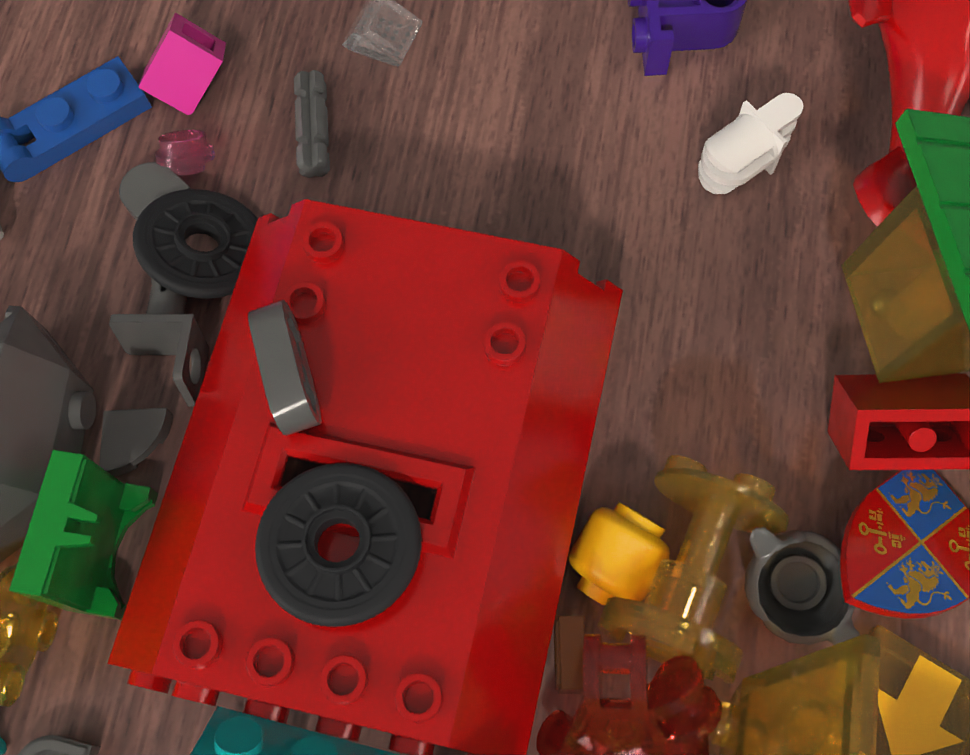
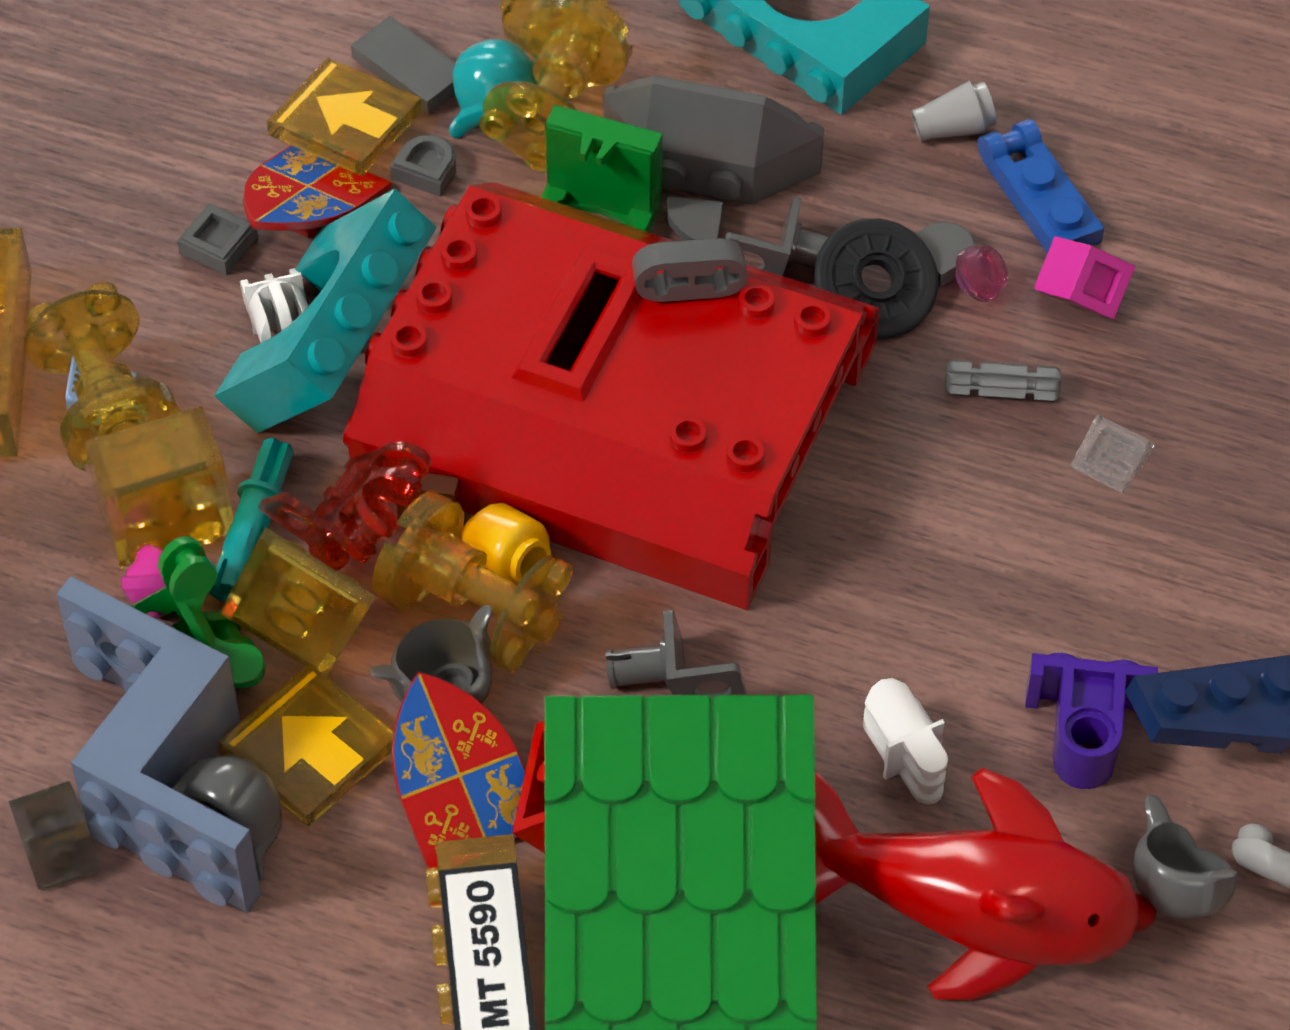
camera: 95 degrees right, 15 degrees down
black wheel [255,463,422,627] -> none
none -> dark grey bracket [606,610,747,696]

